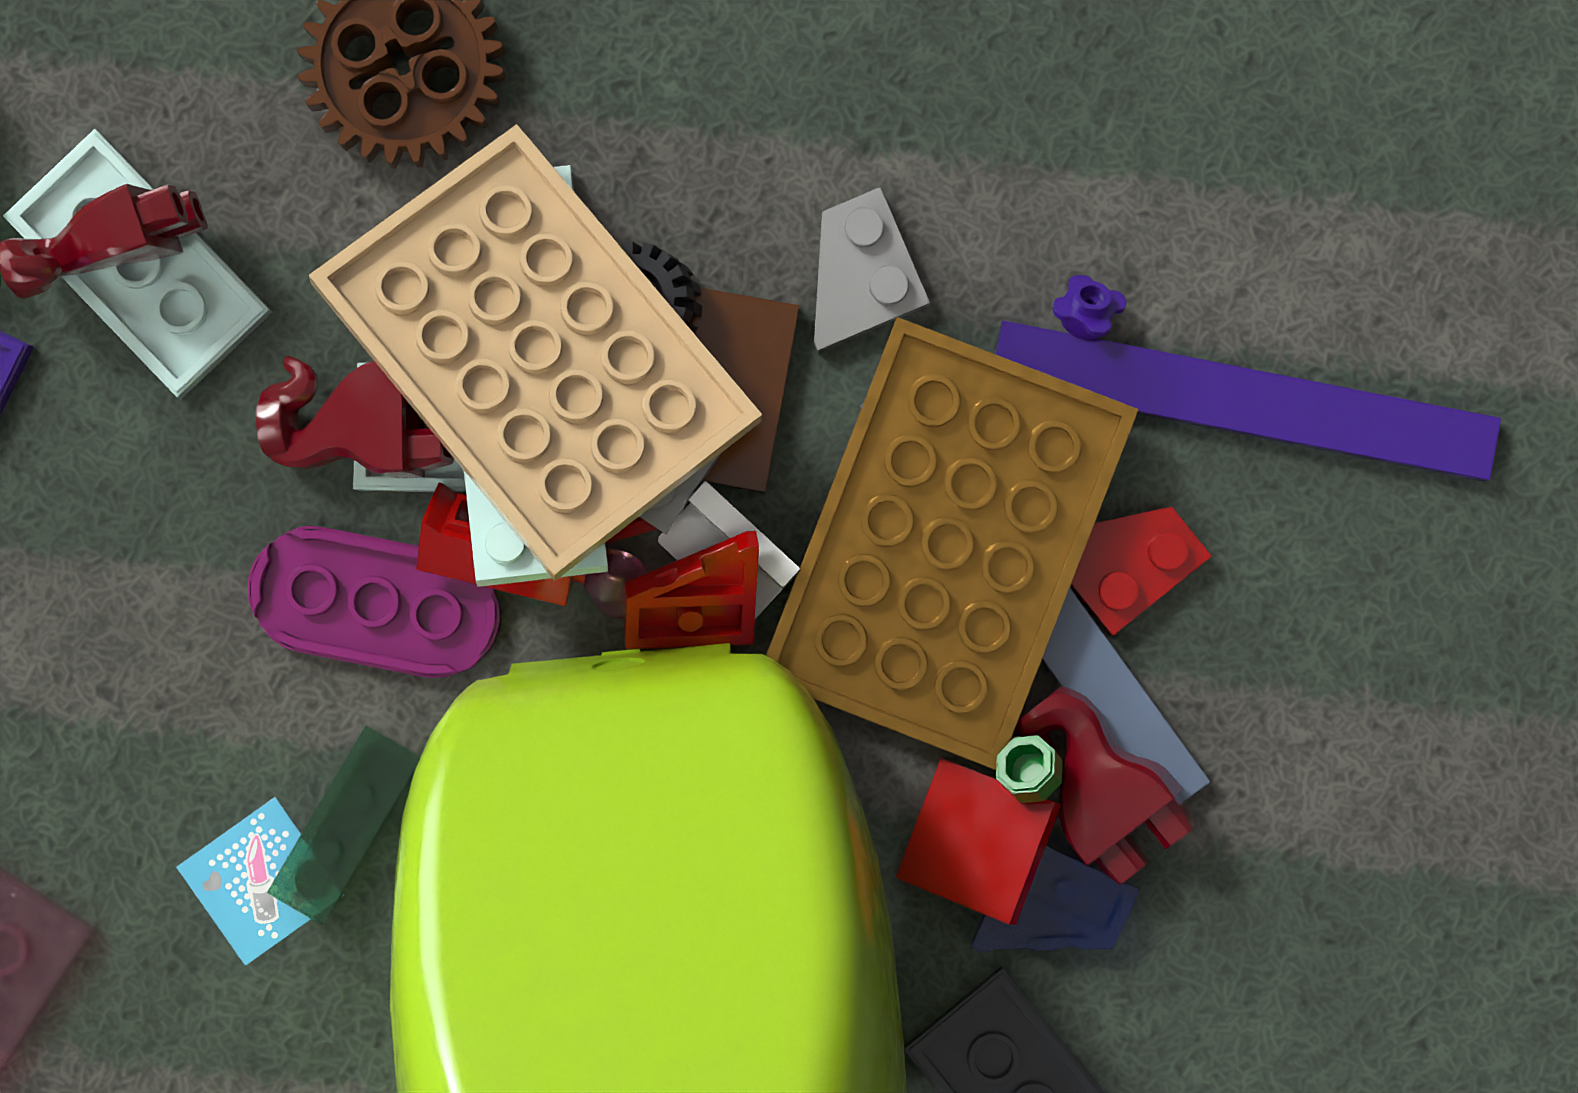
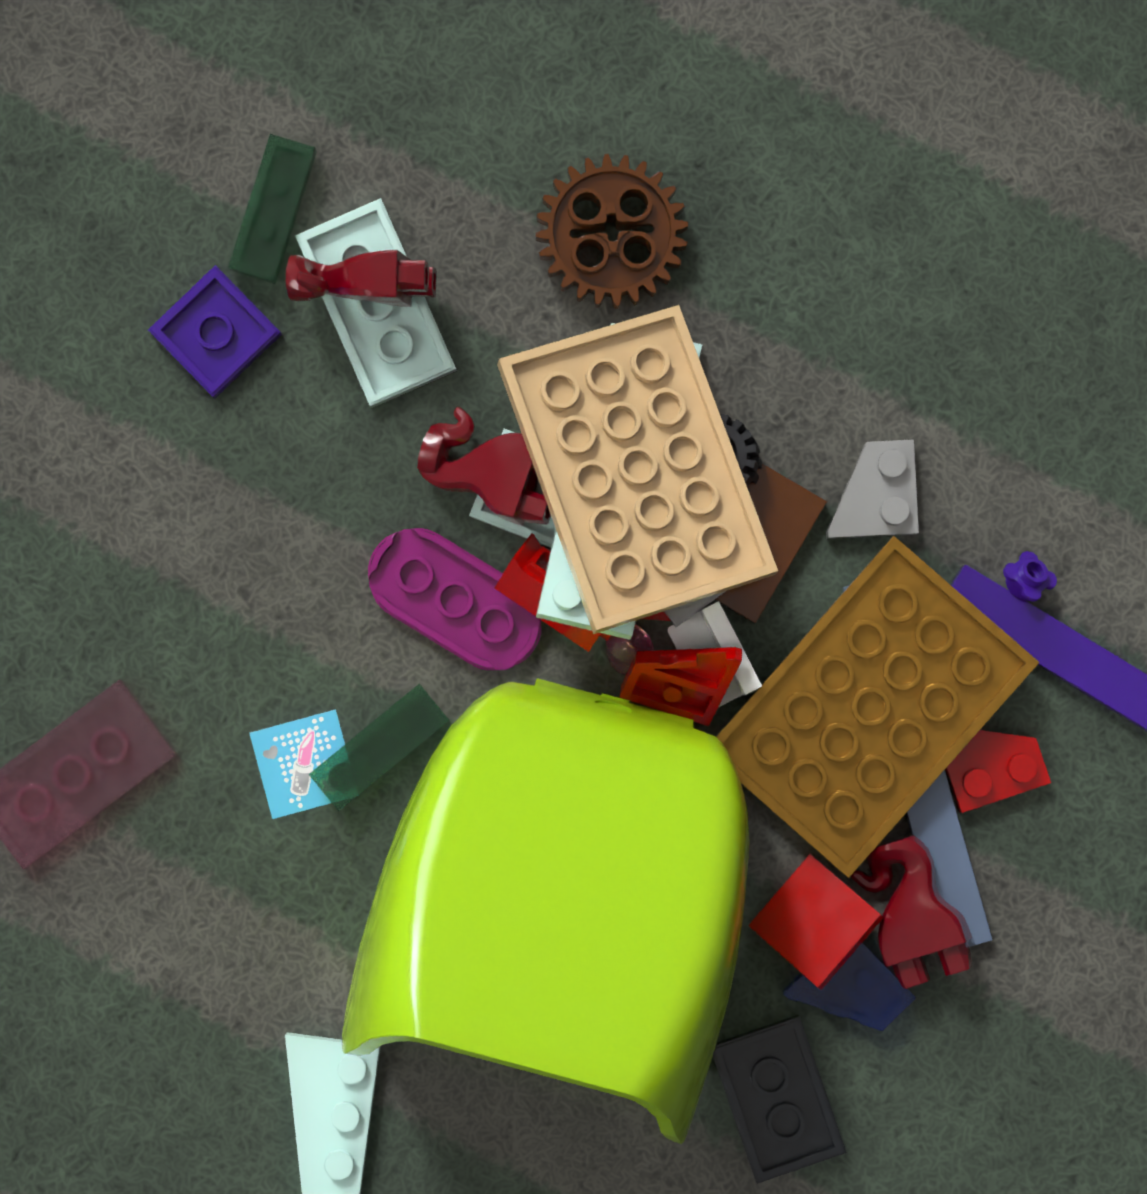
camera: 20 degrees right, 0 degrees up
green tile [996,735,1062,803] -> none

